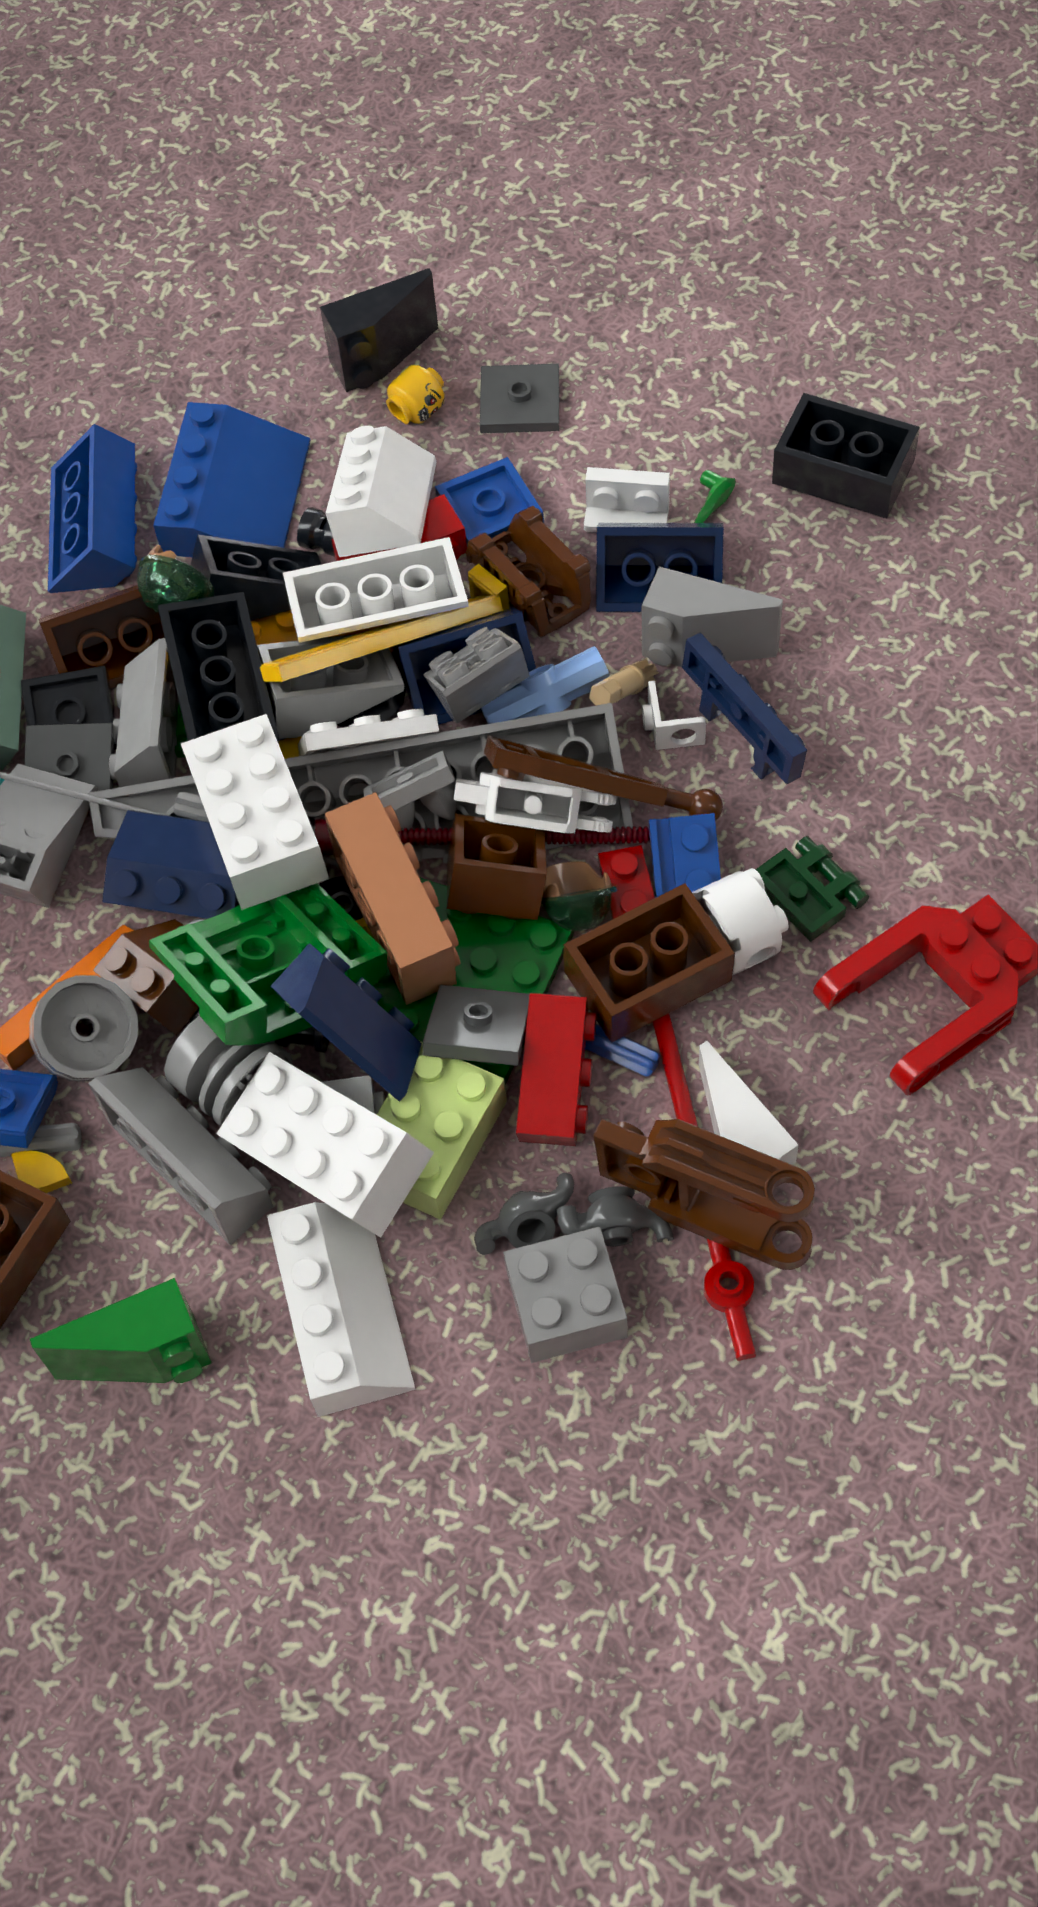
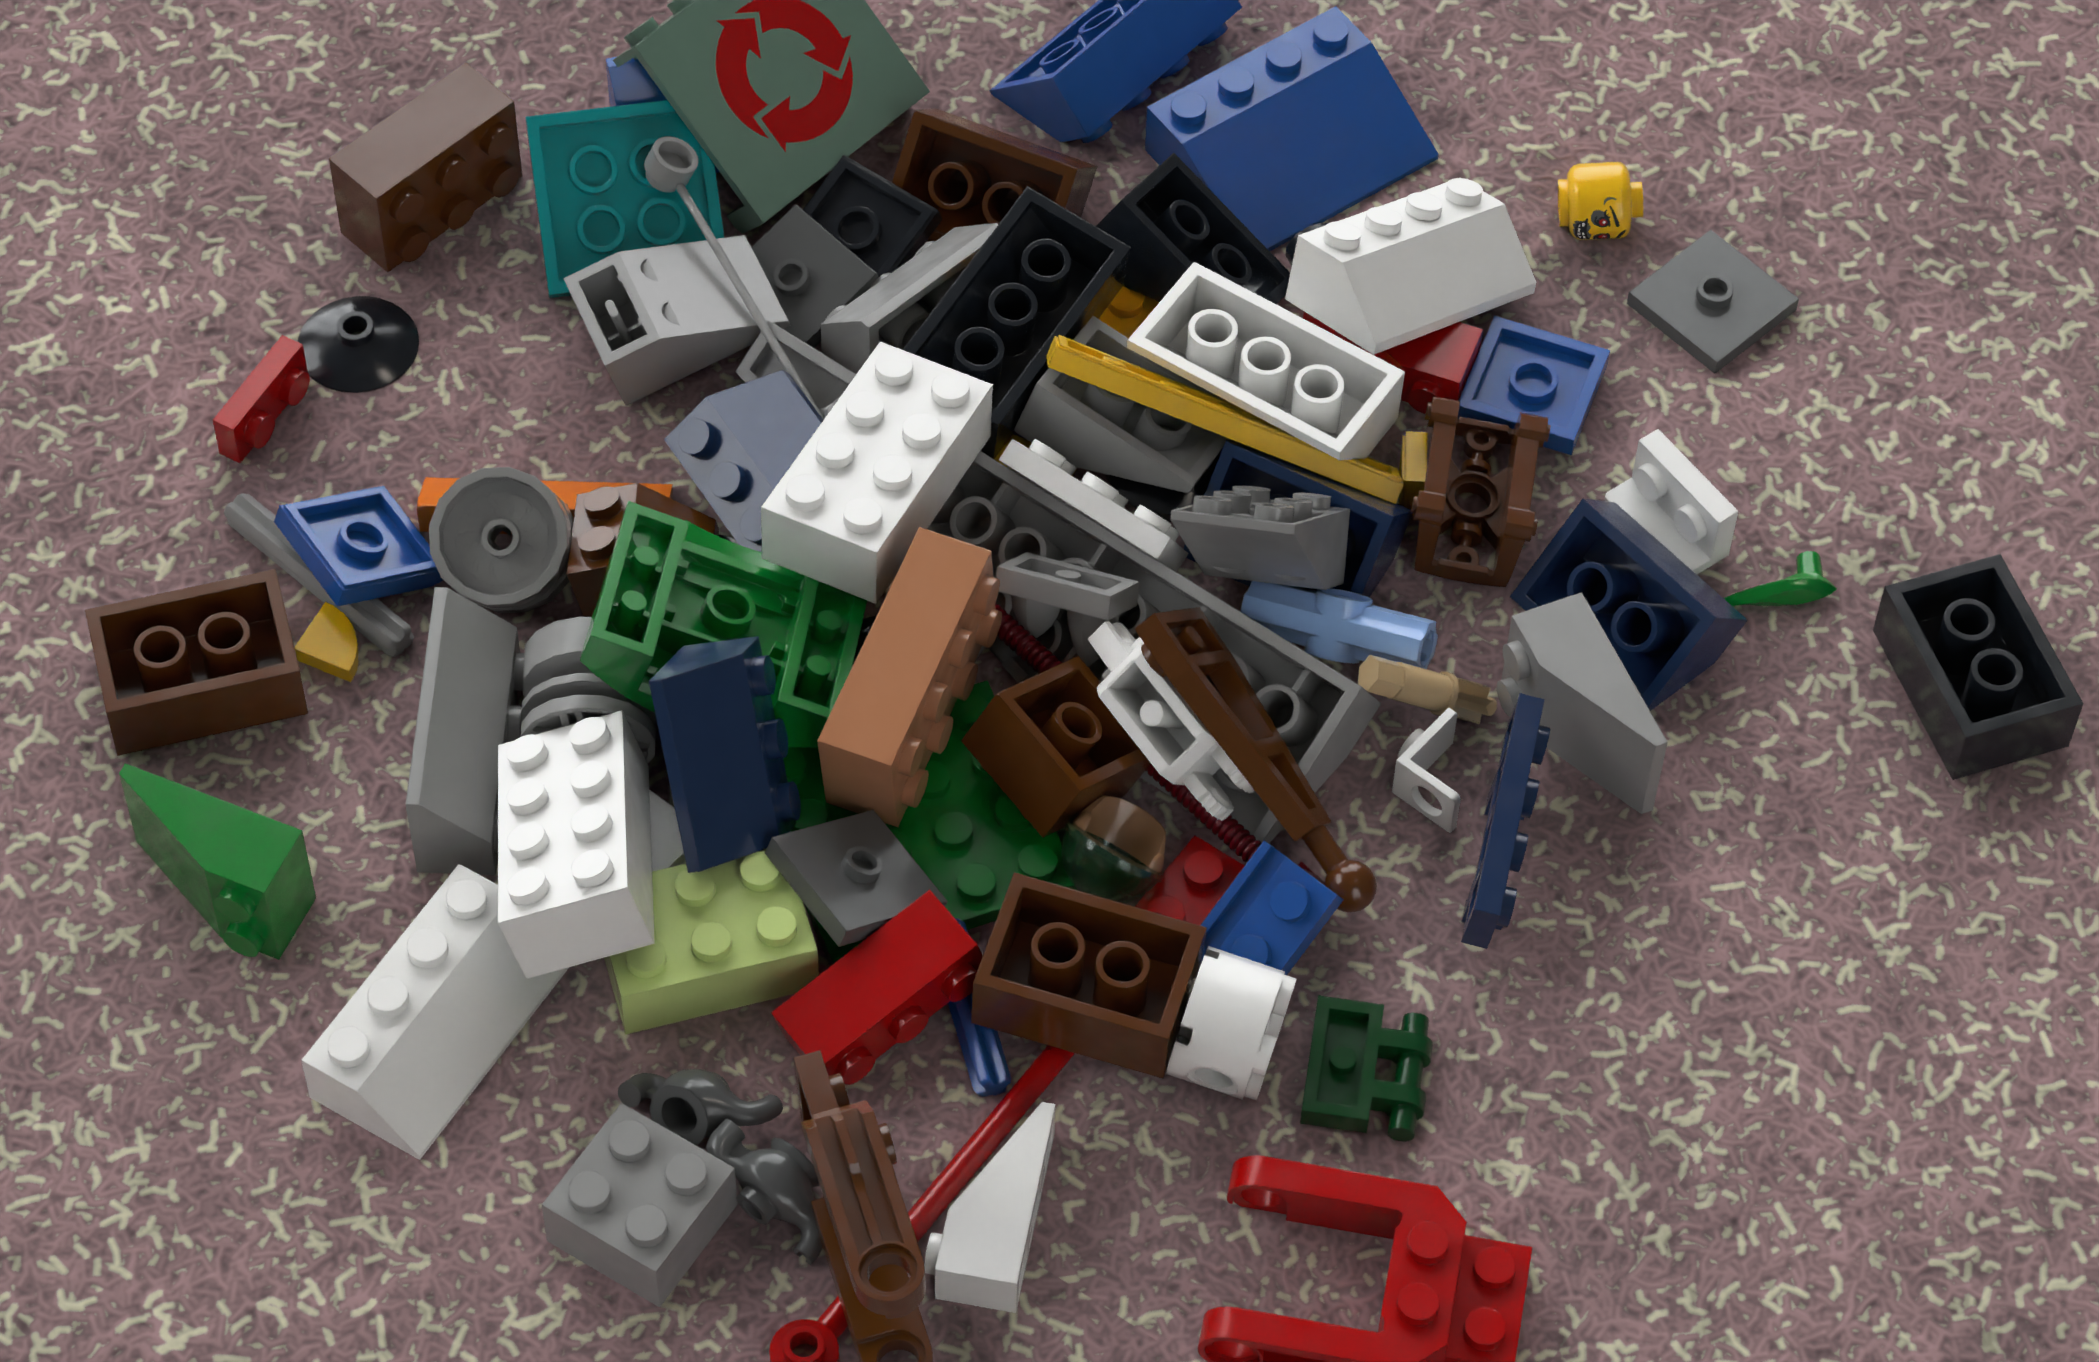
camera: 40 degrees right, 5 degrees down
clear green piece [137,545,214,613] -> none
black slope [320,268,438,392] -> none

